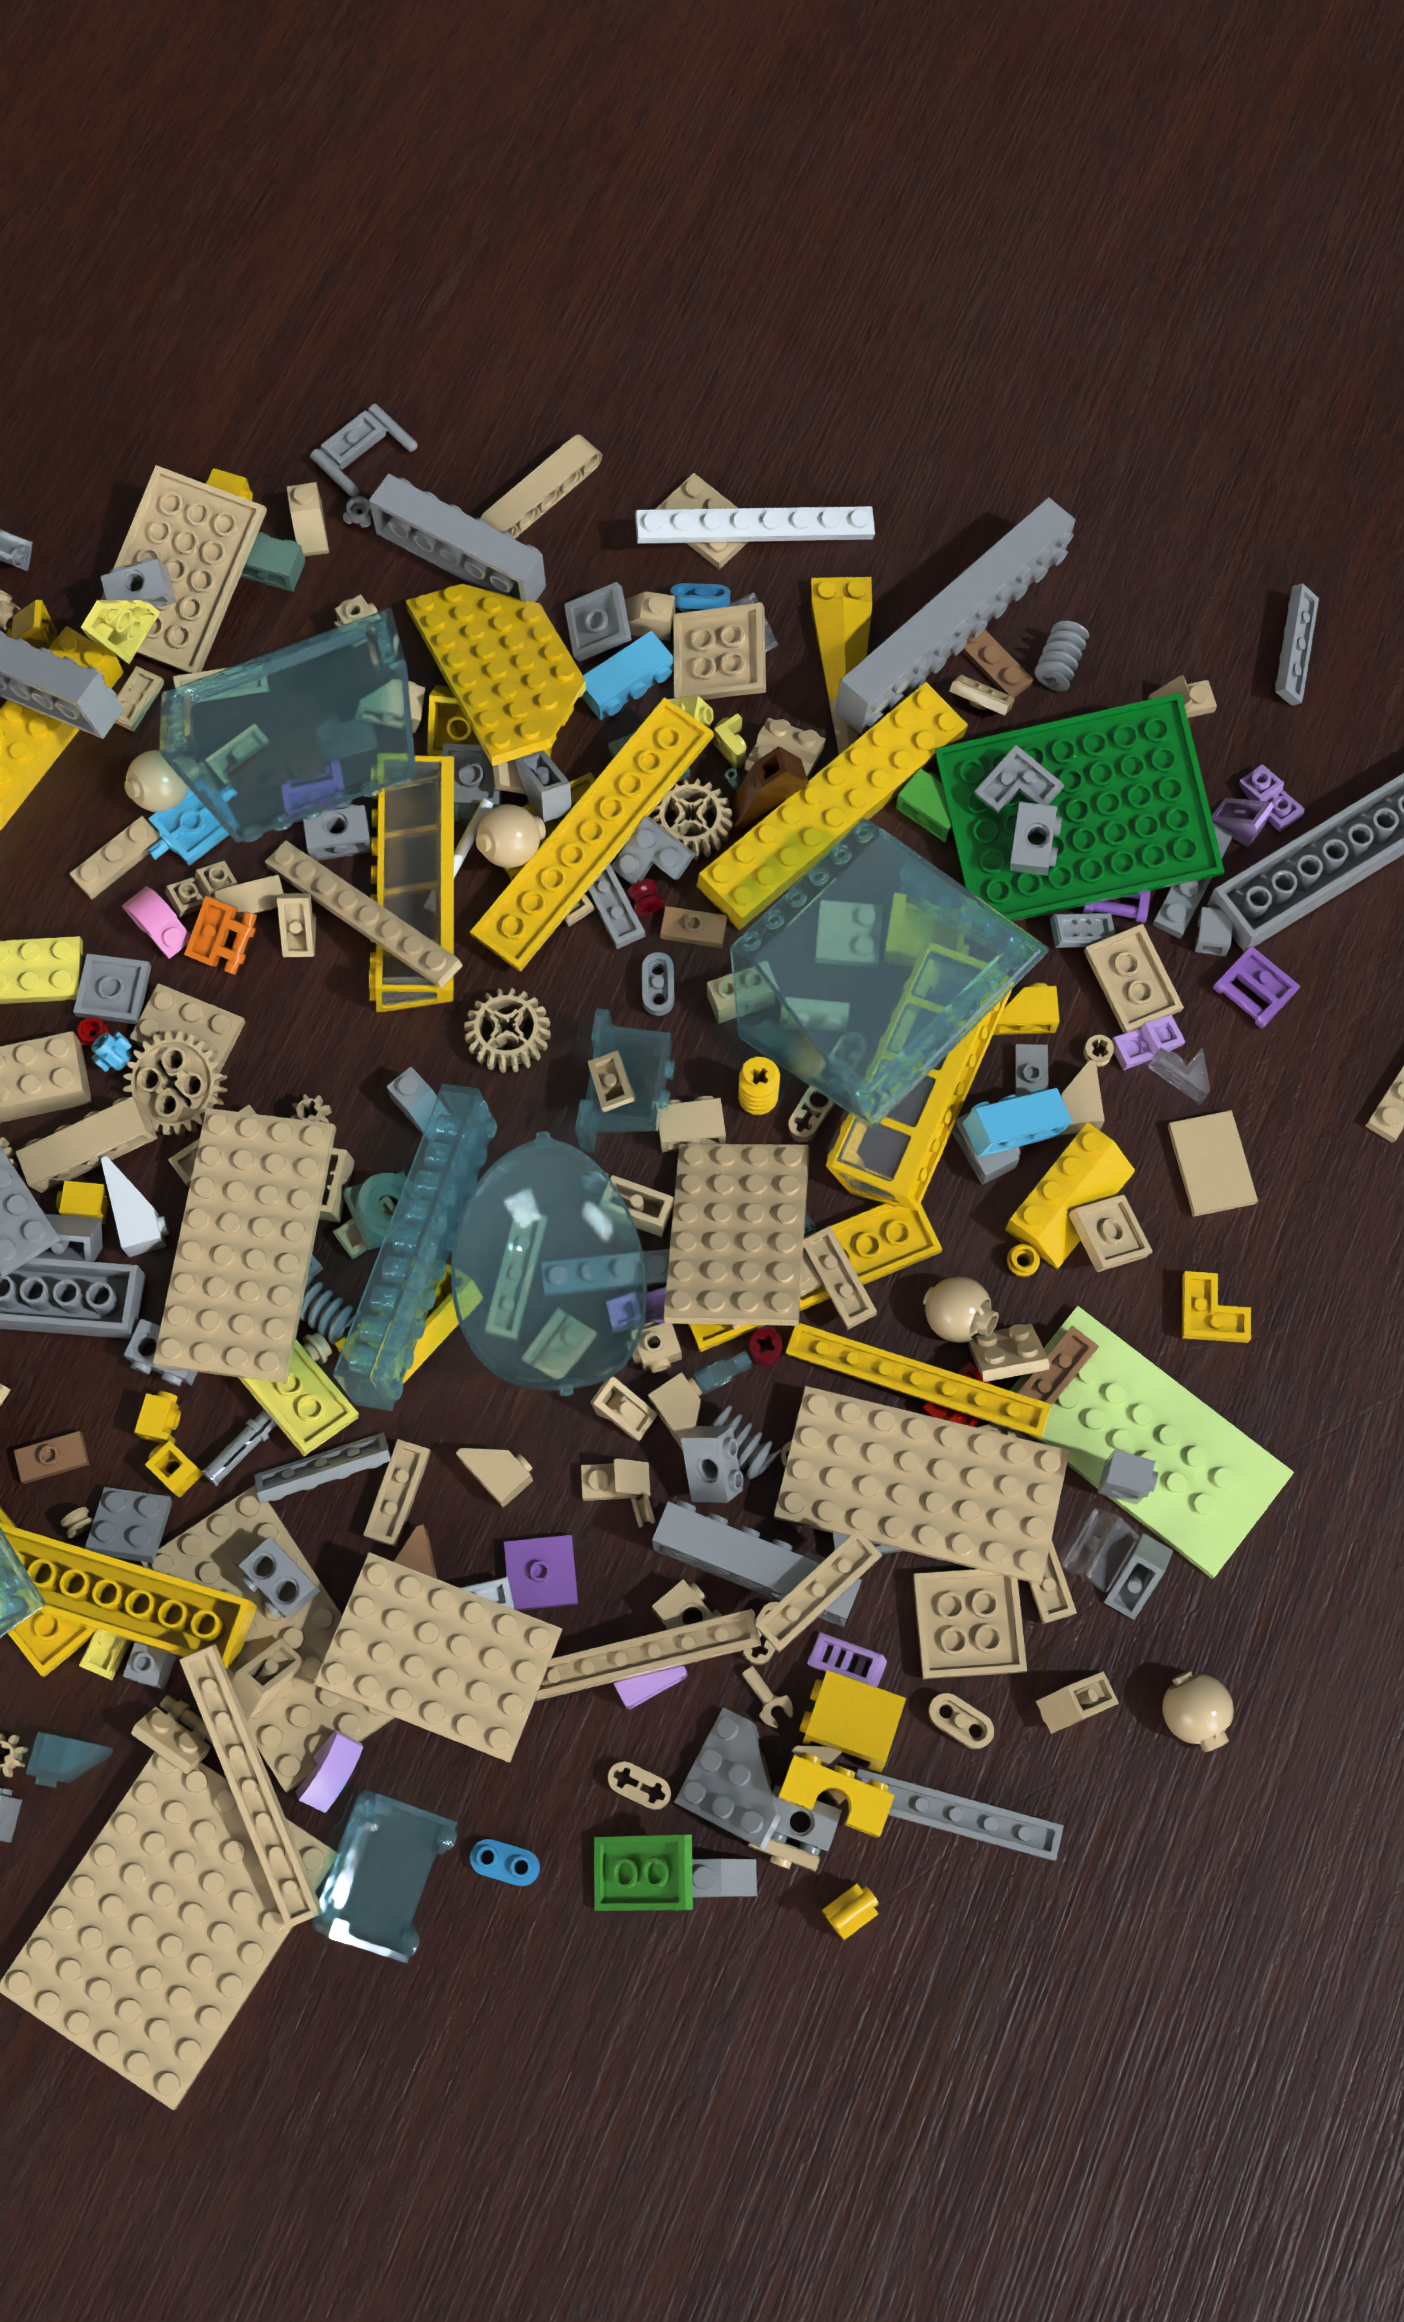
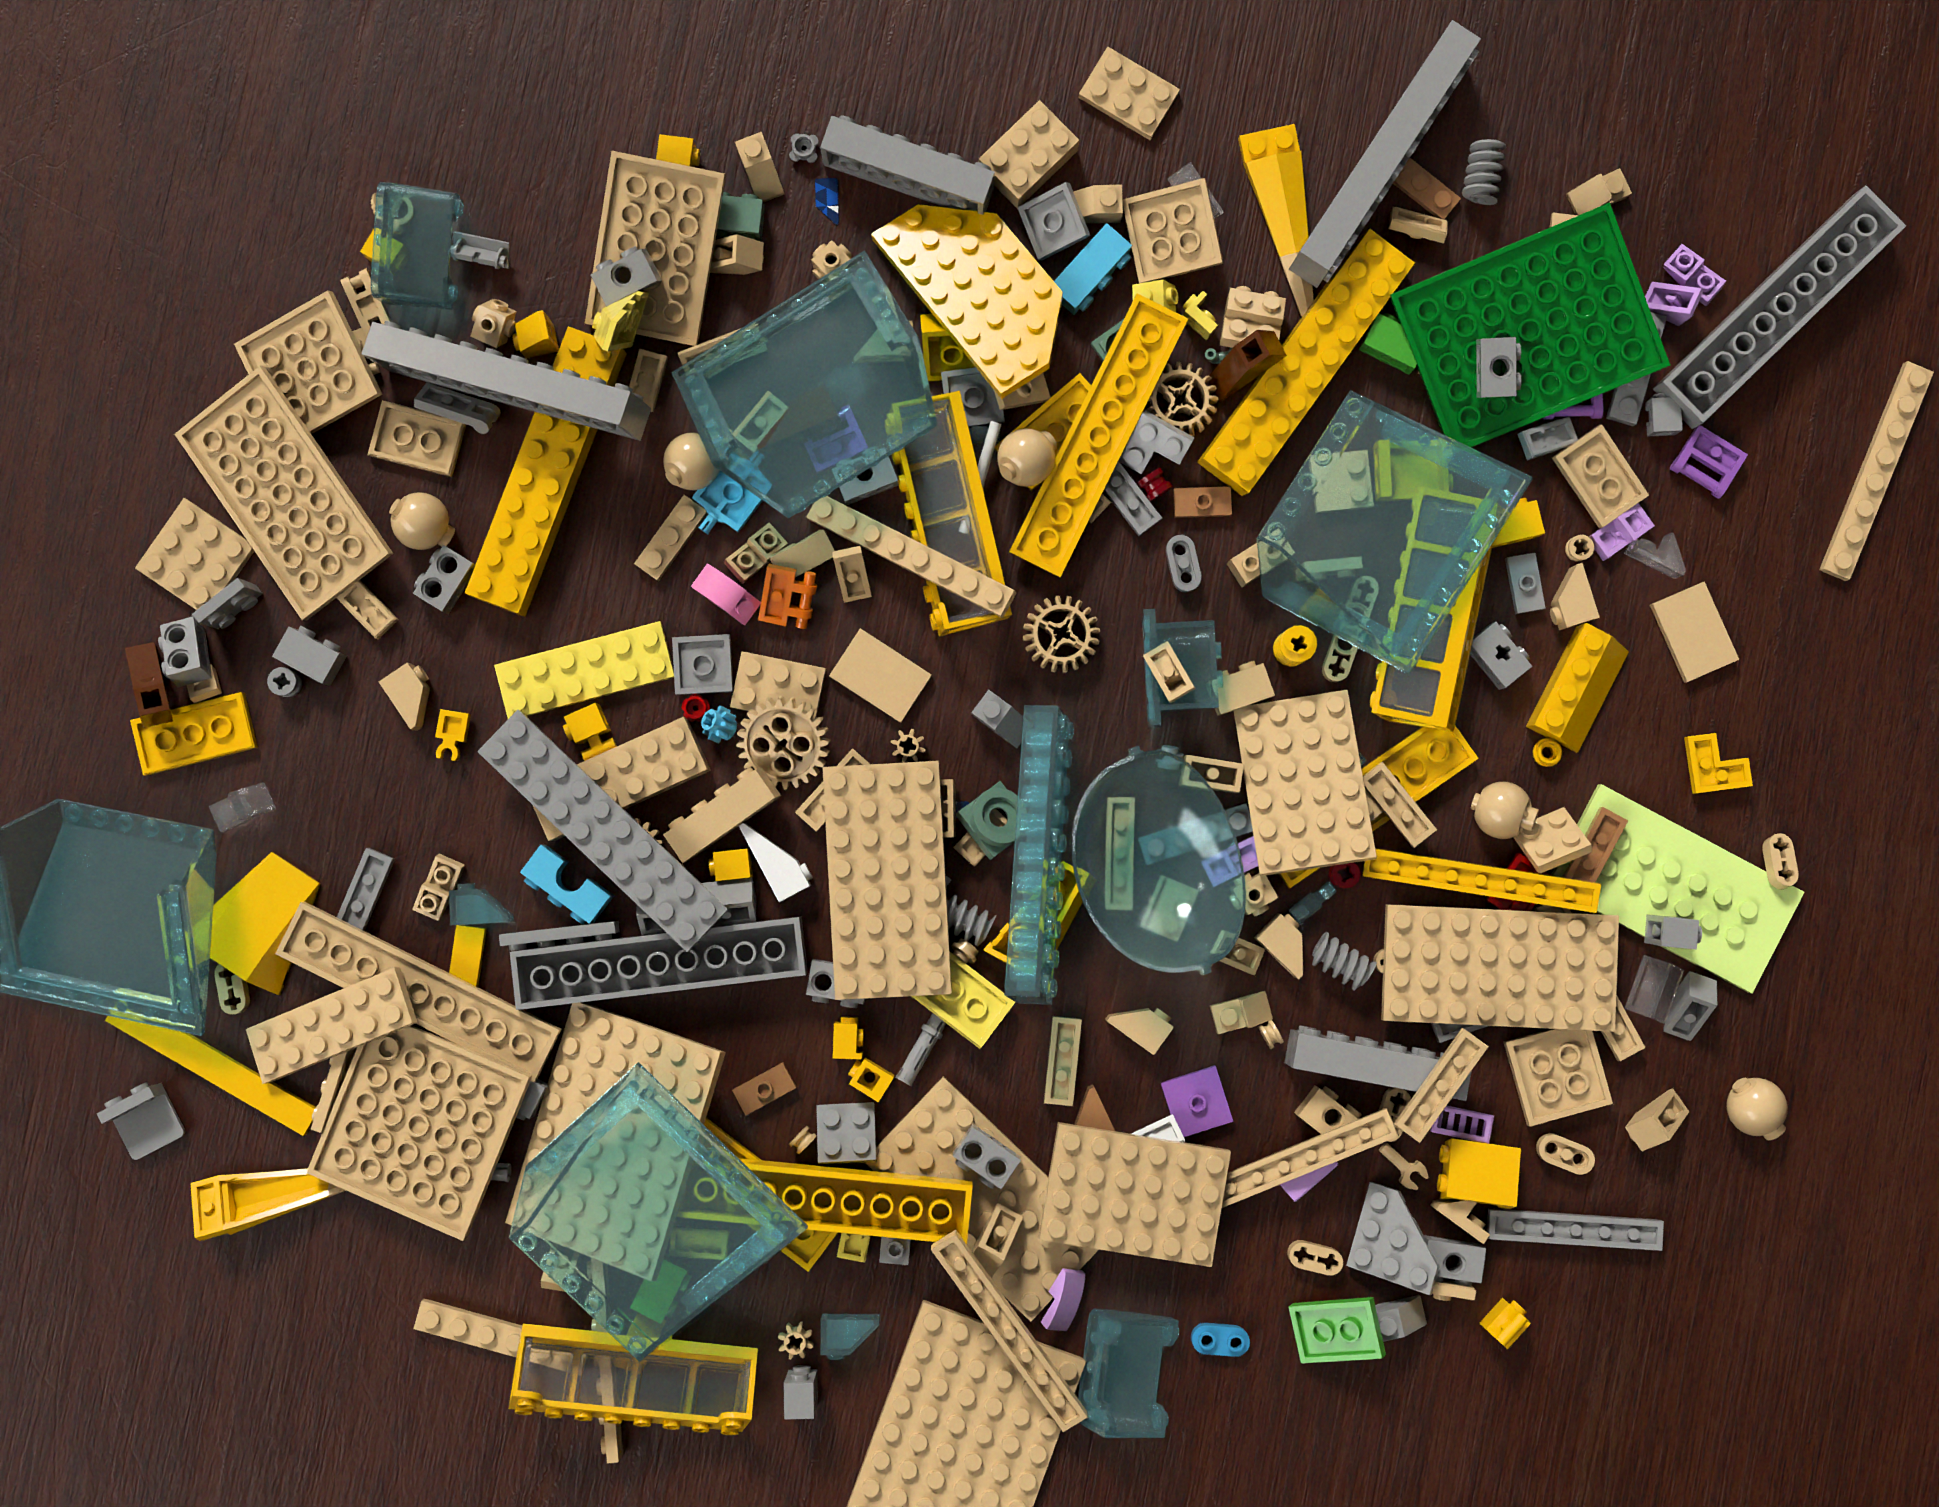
camera: 15 degrees left, 15 degrees up
tan plate [131,1695,213,1774] -> none
light grey plate [255,1432,391,1503] -> none
light grey plate [310,404,417,497] -> none
tan beam [481,434,603,539] -> none
light grey slope [515,750,572,822] -> none
white plate [635,506,875,543] -> none
dark azure plate [670,583,731,611] -> none
light grey brick [681,1426,743,1503] -> none
yellow arch [778,1752,895,1838] -> none
medium azure brick [963,1088,1073,1157] -> none
light grey plate [974,745,1064,814] -> none
tan plate [1068,1194,1153,1272] -> none
light grey plate [1275,583,1319,706] -> none
none -> tan slope [710,234,764,275]
none -> dark blue sticker [815,178,839,225]
none -> tan tile [829,628,932,723]
none -> tan brick [978,100,1079,209]
none -> tan beam [1763,833,1798,890]

